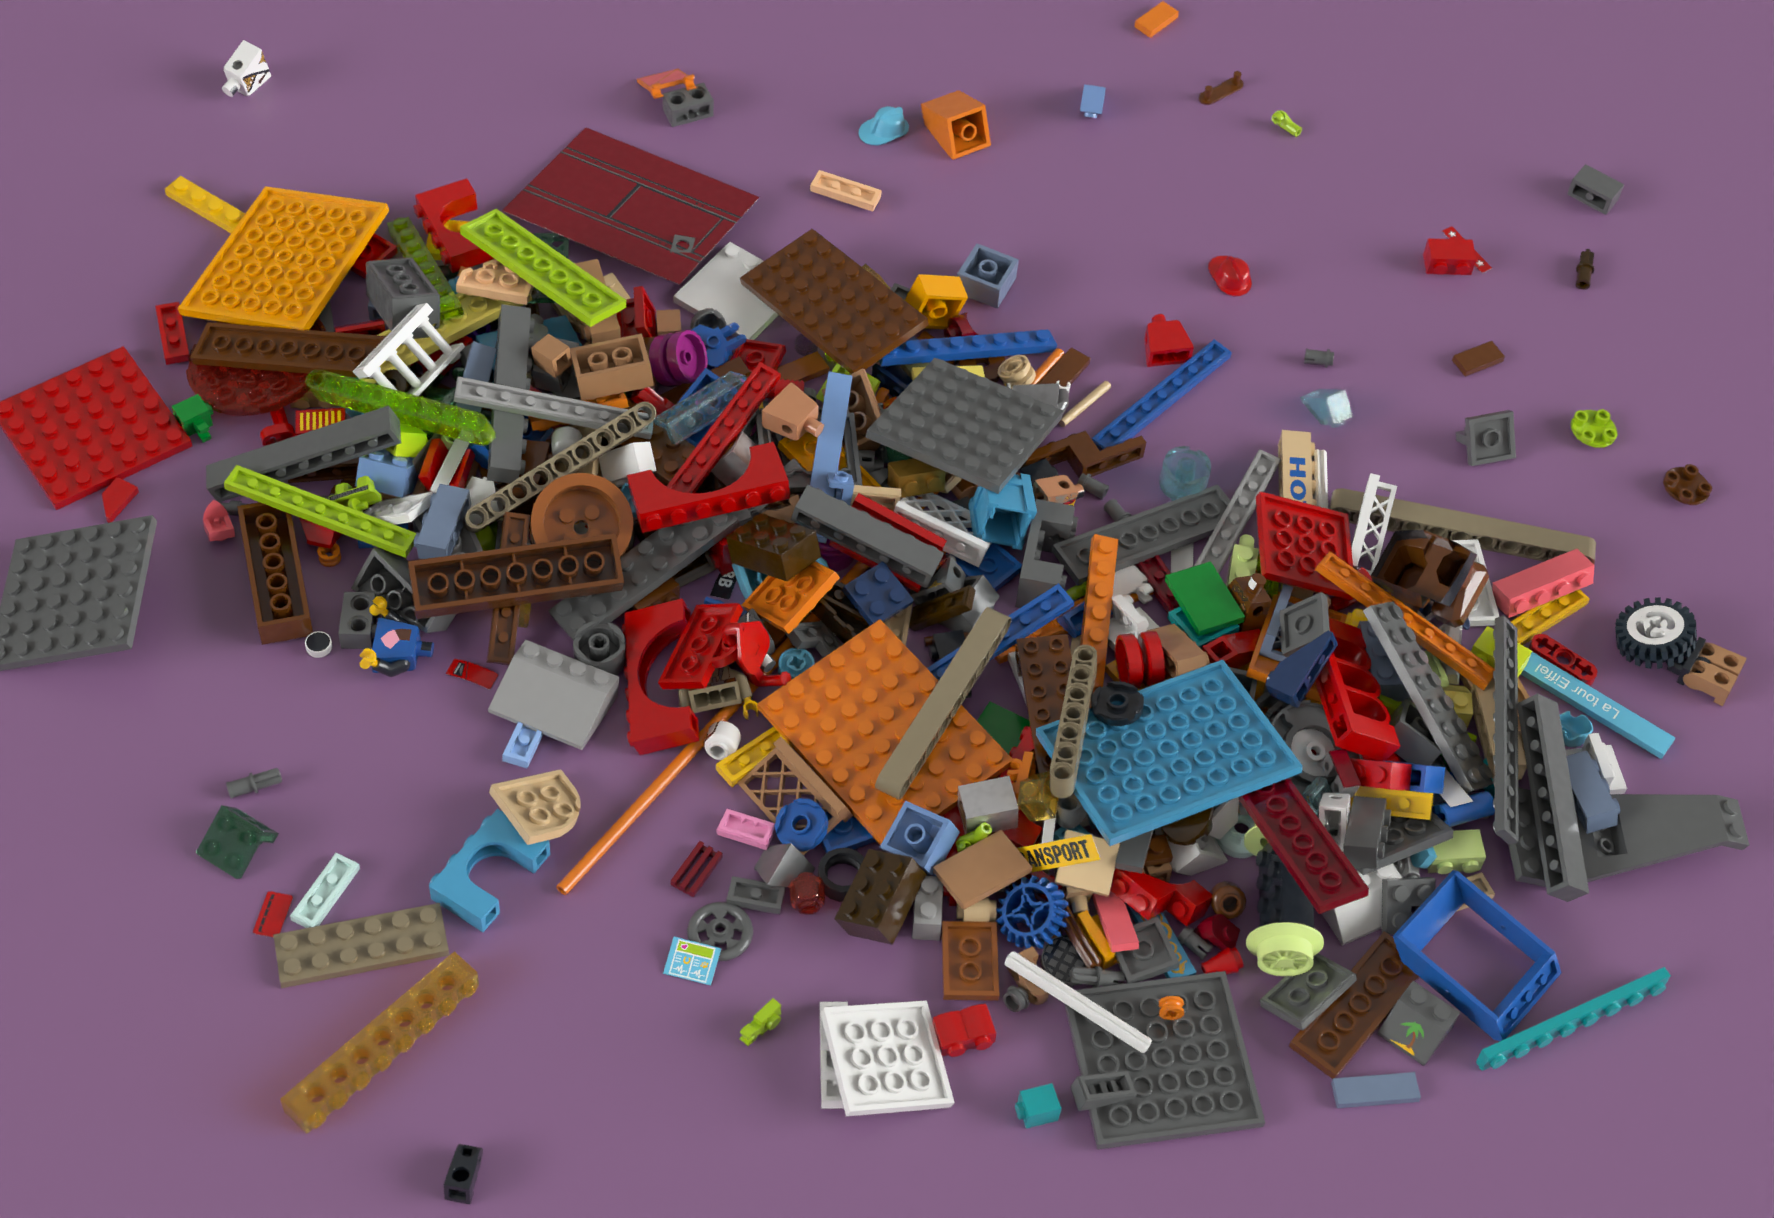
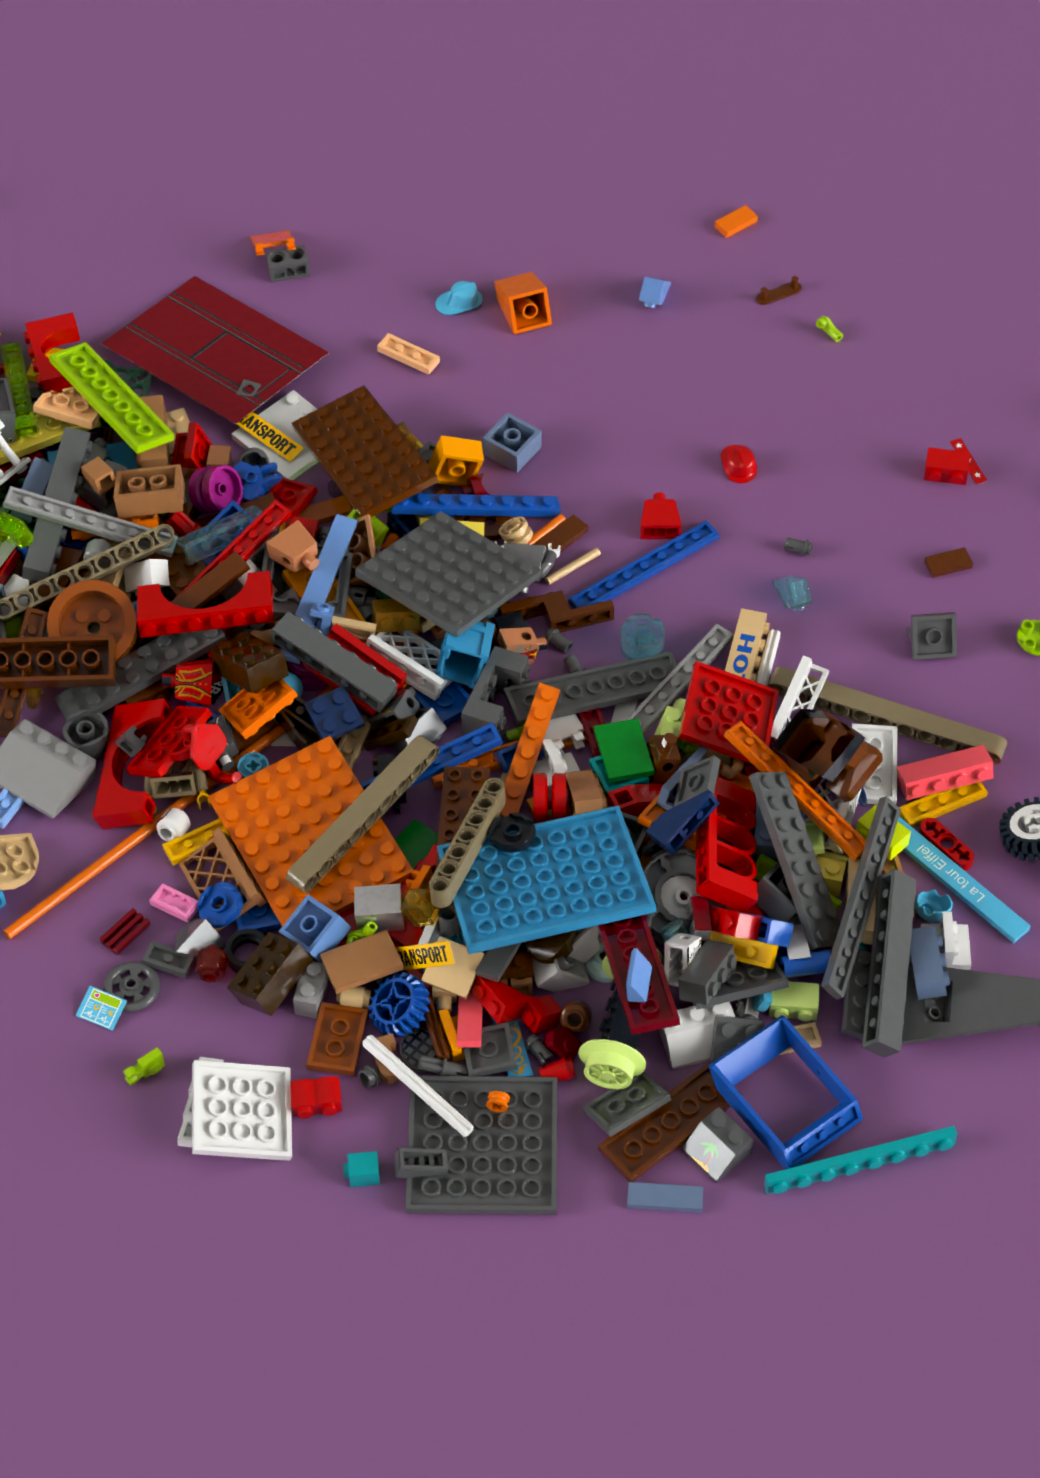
camera: 15 degrees right, 0 degrees up
dark grey plate [784,621,842,659] -> none
none -> dark grey tile [115,725,147,758]
none -> torso [162,659,213,705]
none -> reddish brown tile [171,551,250,609]
none -> yellow sticker [237,411,304,462]
none -> medium blue slope [626,948,652,1002]

